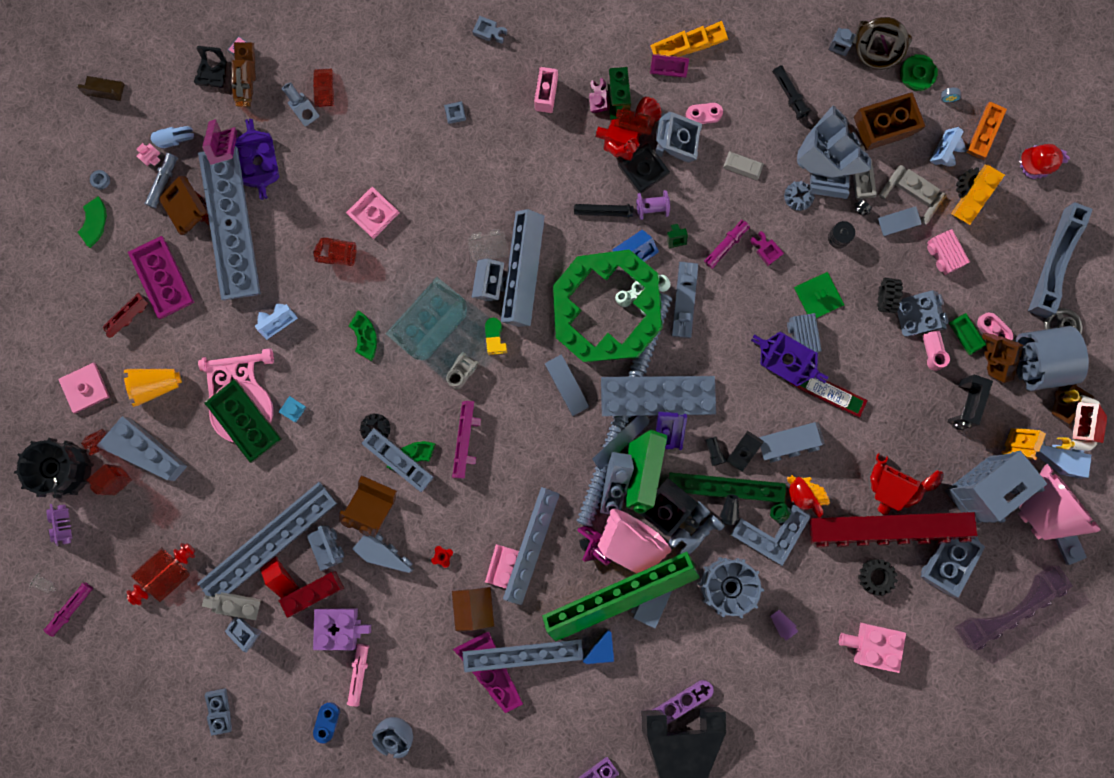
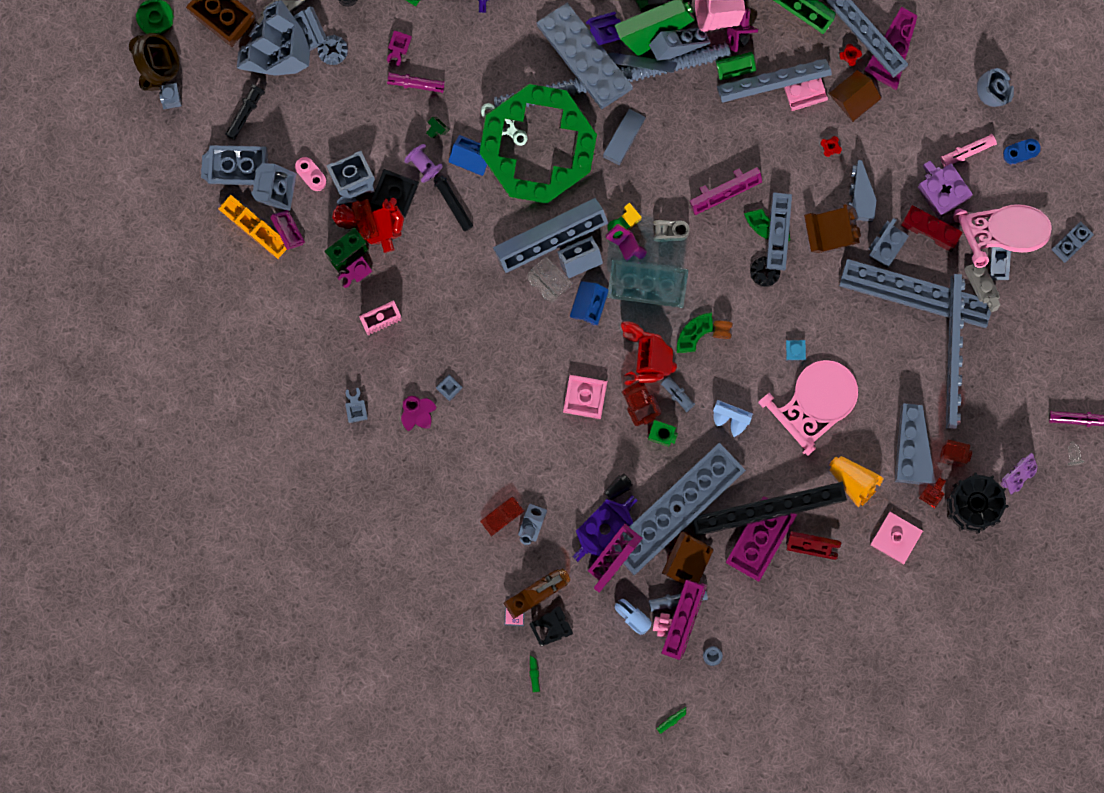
camera: 130 degrees left, 0 degrees up
dark brown panel [77,76,125,101] -> none
green tile [78,196,107,248] -> none
clear red plate [126,543,195,606] -> none
dark green tile [204,379,282,463] -> none
red slope [260,557,299,598] -> none
sand blue hinge [672,262,698,339] -> none
light grey tile [723,151,764,181] -> none
none -> sand blue slope [201,145,268,186]
none -> sand blue slope [251,163,297,211]
none -> magenta plate [401,396,437,431]
none -> green piece [529,655,540,693]
none -> blue panel [570,281,609,325]
none -> black cone [604,473,633,500]
none -> magenta bracket [605,224,647,261]
none -> red torso [621,321,677,385]
none -> green brick [648,420,678,447]
none -> green piece [656,707,686,734]
none -> sand blue pin [661,376,695,412]
none -> magenta fence [661,580,707,660]
none -> black tile [693,482,847,536]
none -> dark orange wheel [712,321,733,339]
none -> green tile [715,52,756,80]
none -> red plate [839,44,862,66]
none -> sand blue plate [946,274,965,429]
none -> bright pink piece [953,205,1052,268]

